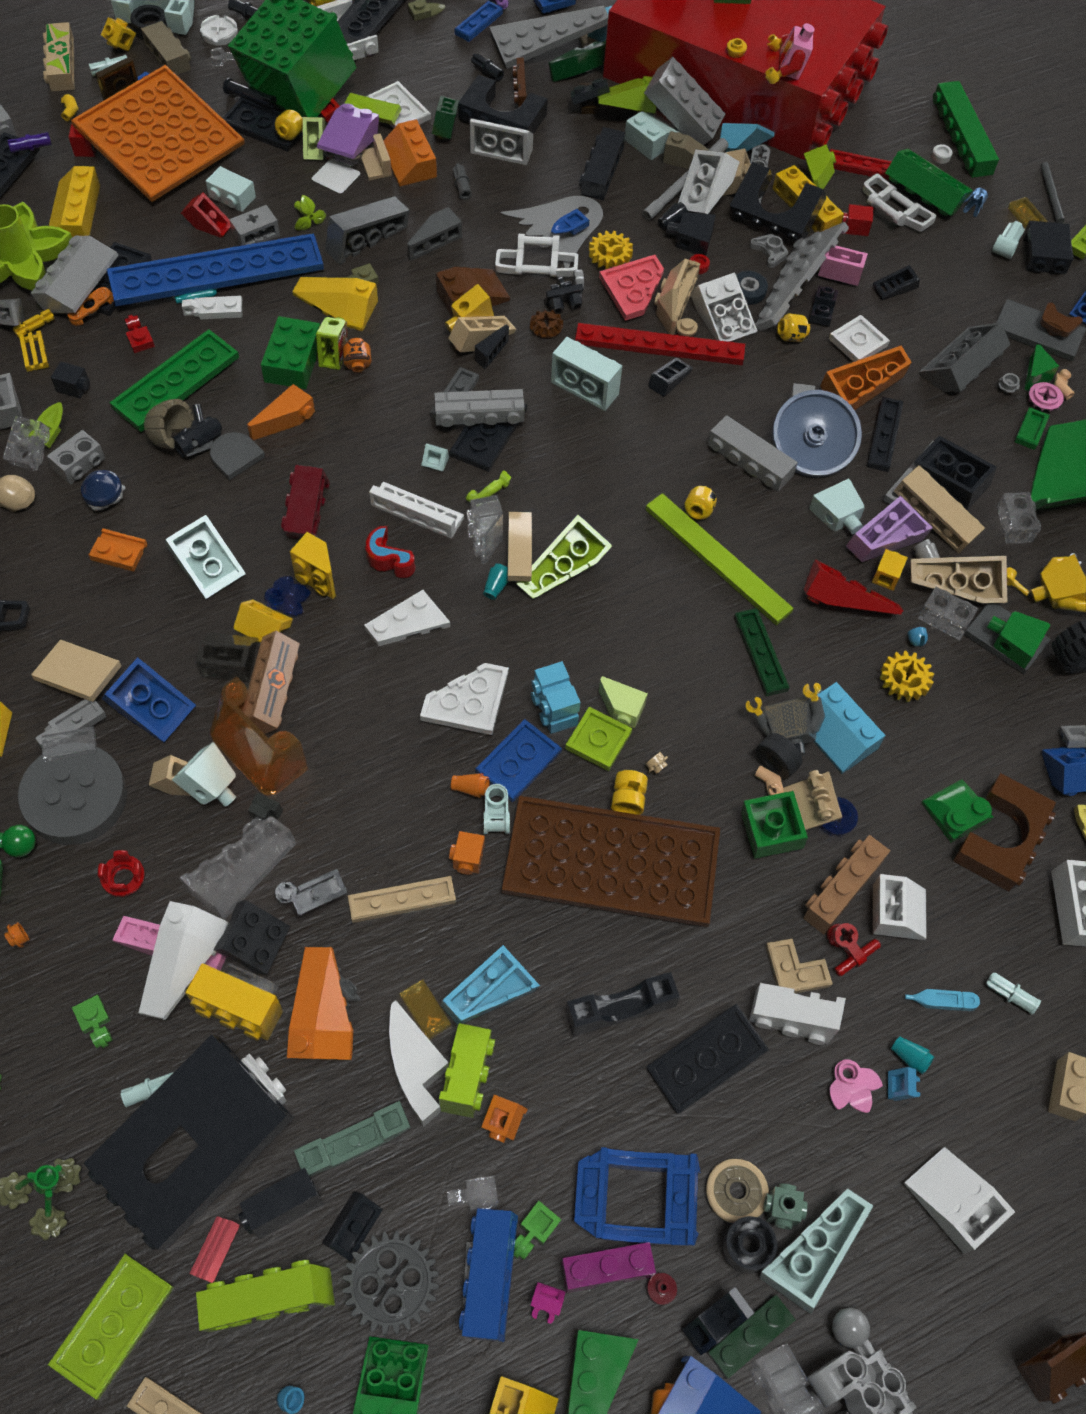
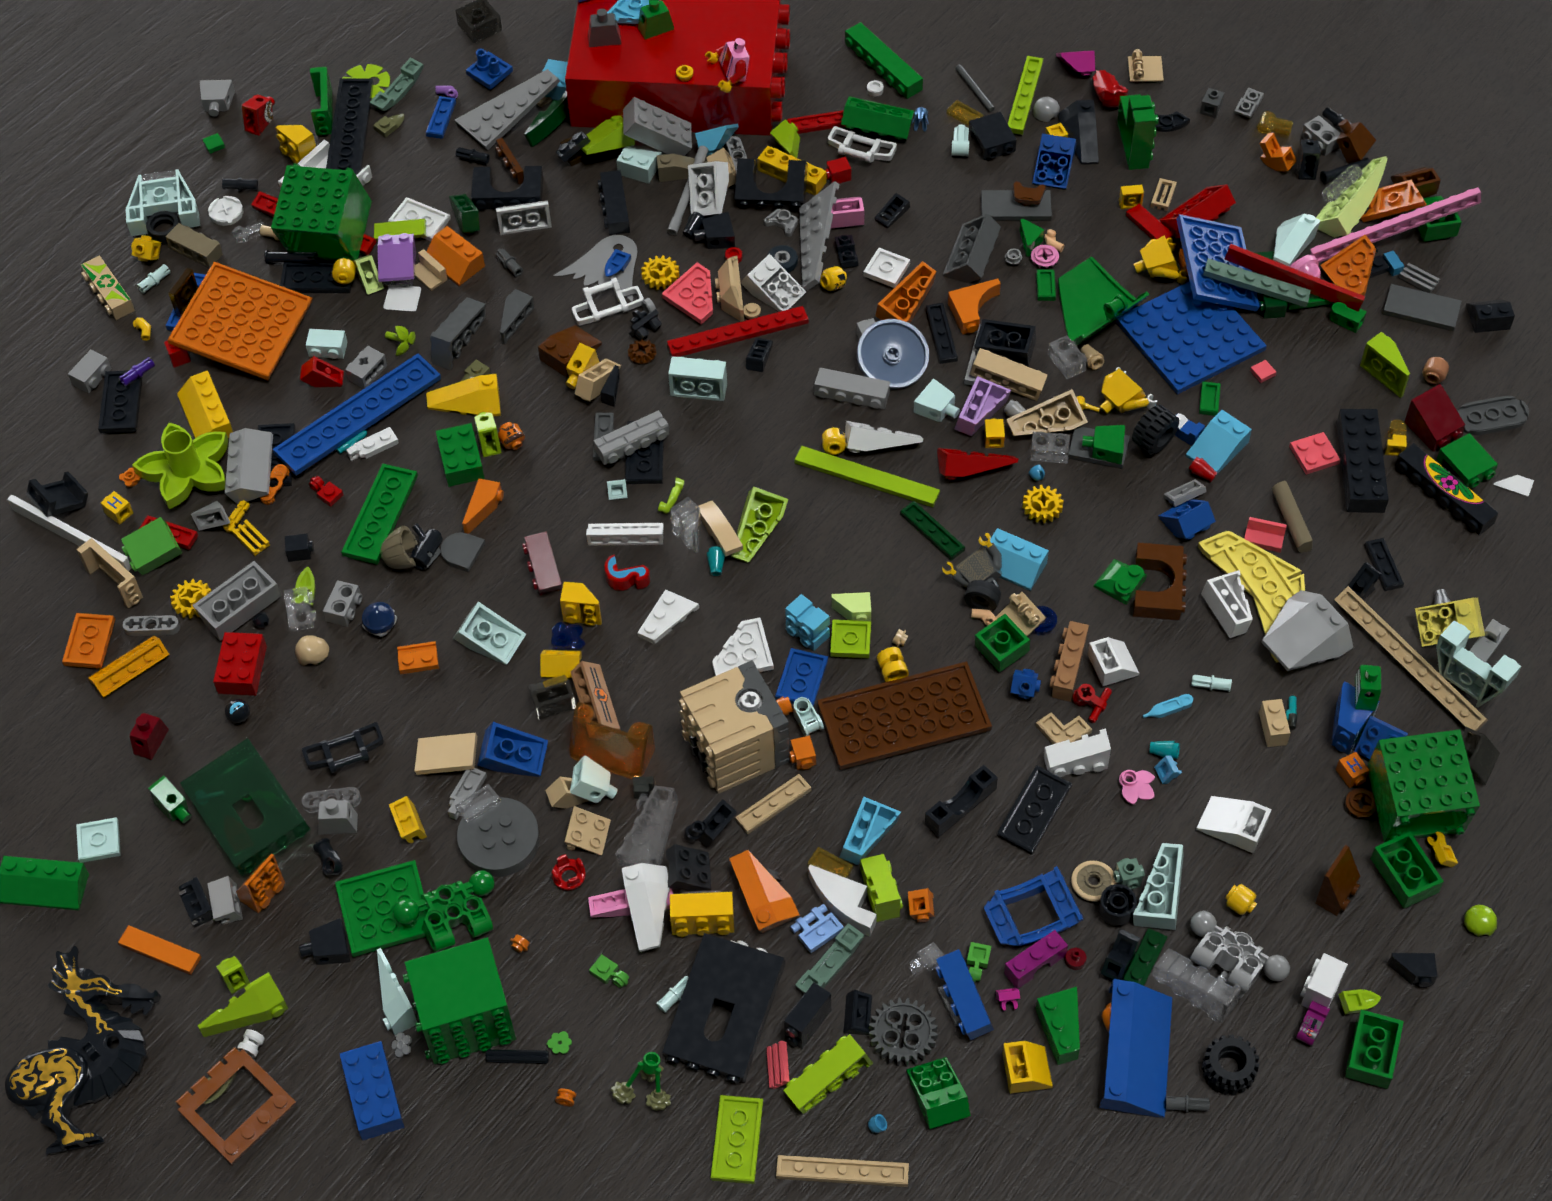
camera: 20 degrees left, 5 degrees down
none -> tan hinge [564,806,611,856]
none -> tan piece [678,660,790,794]
none -> light blue plate [790,904,844,953]
none -> white wedge [845,421,923,453]
none -> orange arch [948,278,1001,335]
none -> blue brick [1010,669,1041,699]
none -> tan cone [1081,344,1104,370]
none -> yellow head [1225,884,1257,915]

